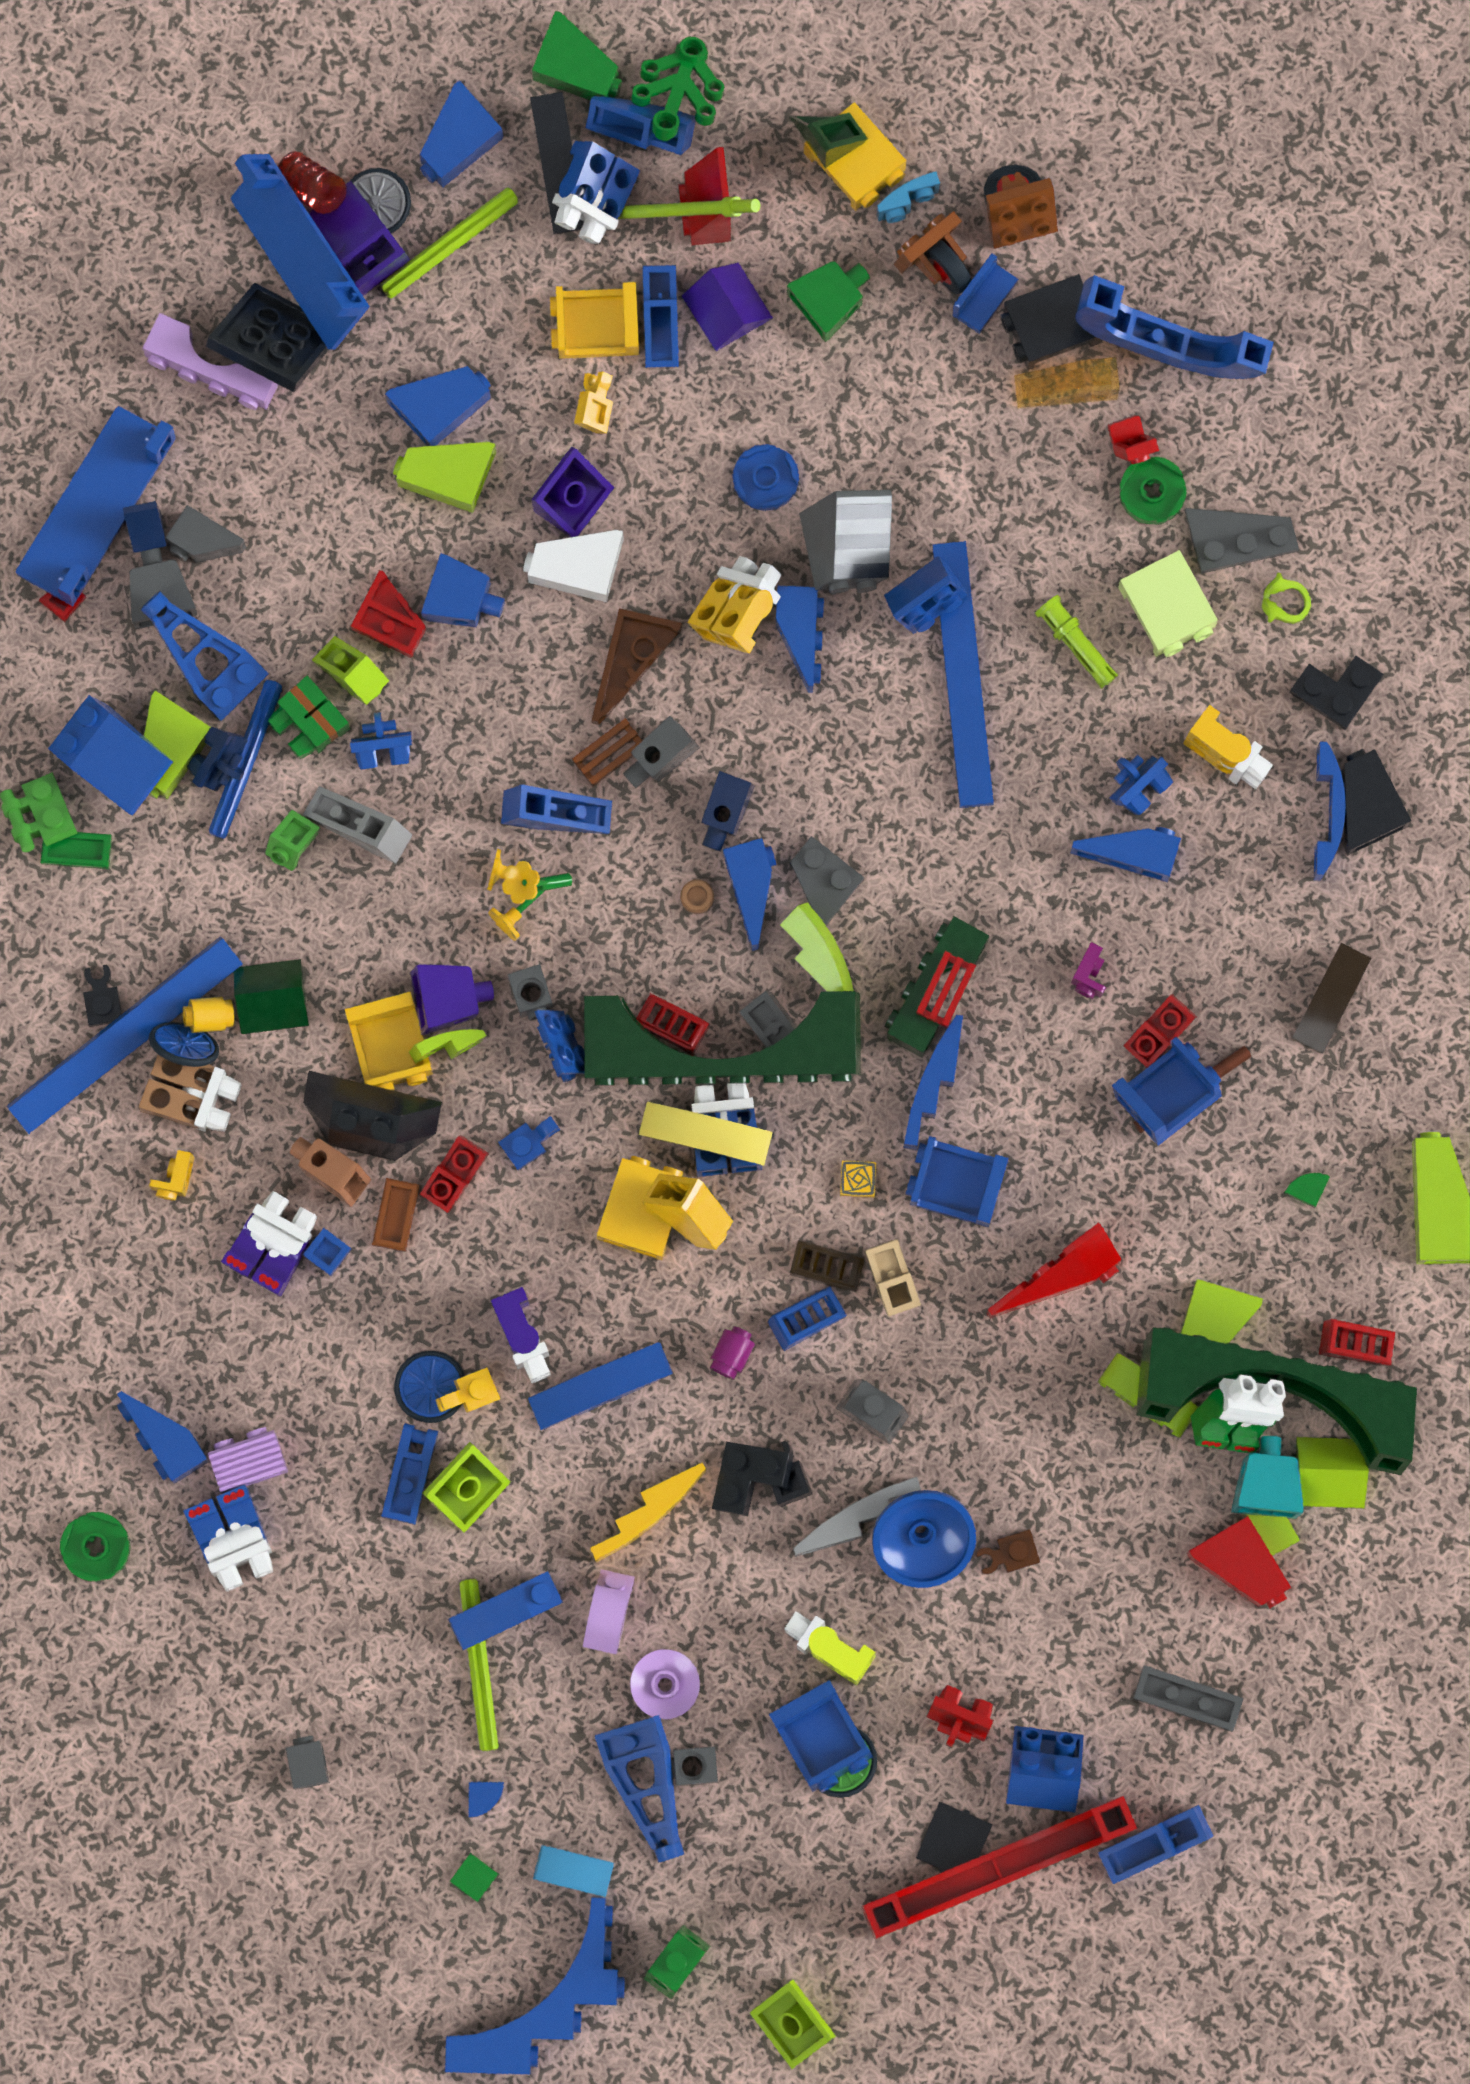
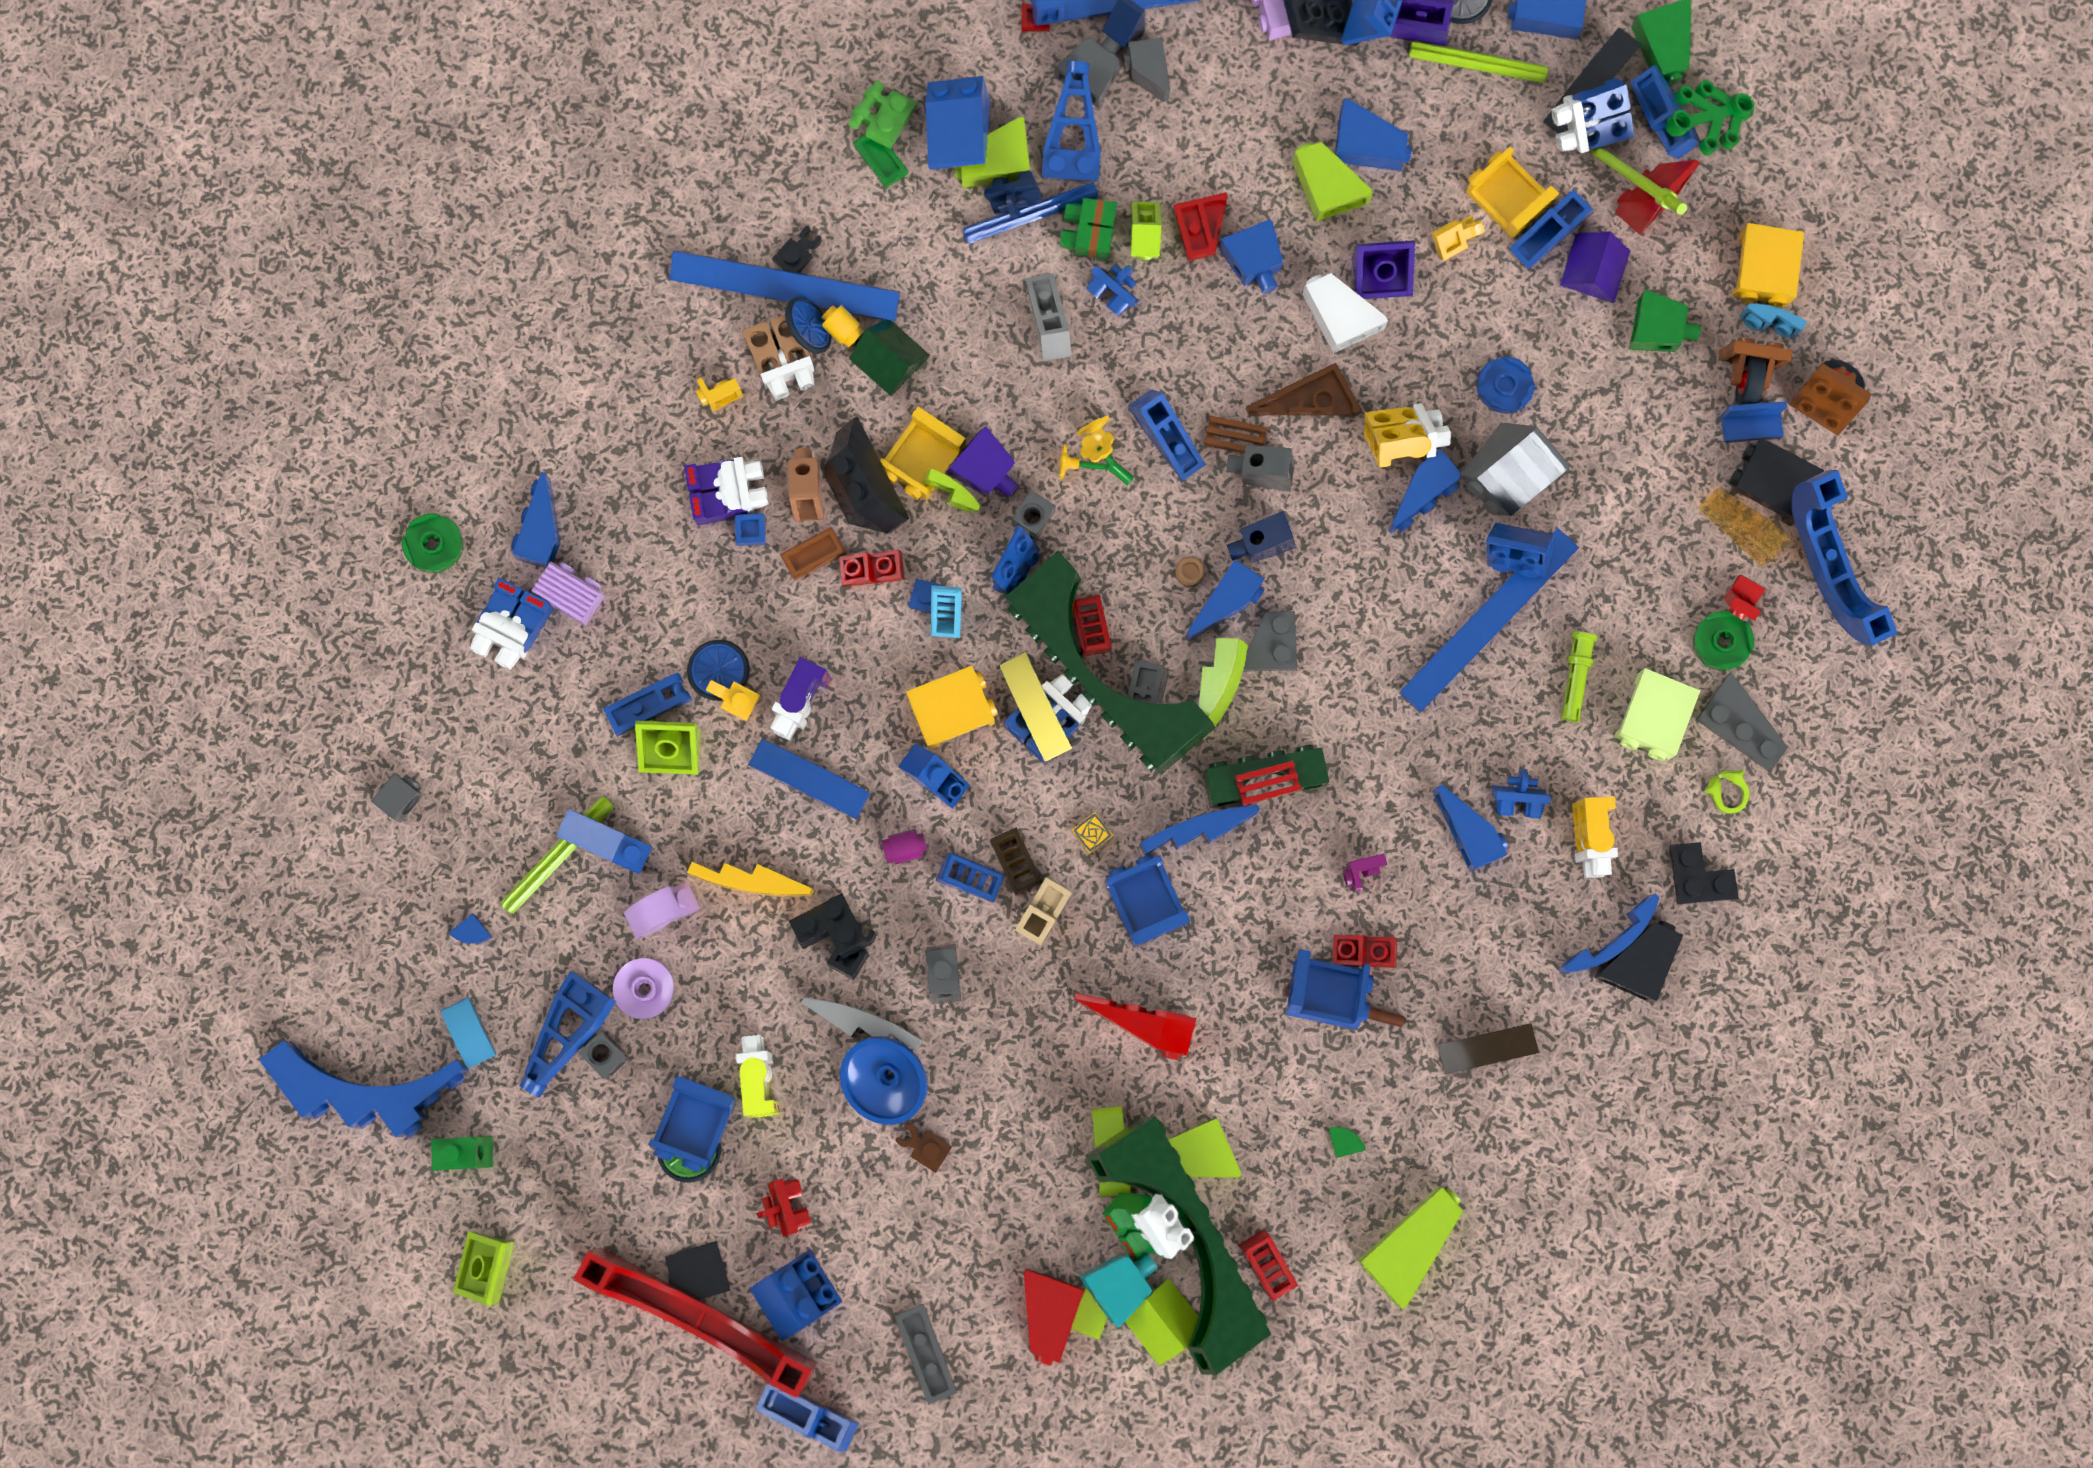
camera: 45 degrees right, 0 degrees up
bright green bracket [265,810,320,871] -> none
green tile [450,1853,499,1902] -> none
yellow slope [642,1173,733,1250] -> none
dark green slope [788,112,868,168] -> none
none -> blue slope [898,743,970,809]
none -> medium azure slope [930,585,962,638]

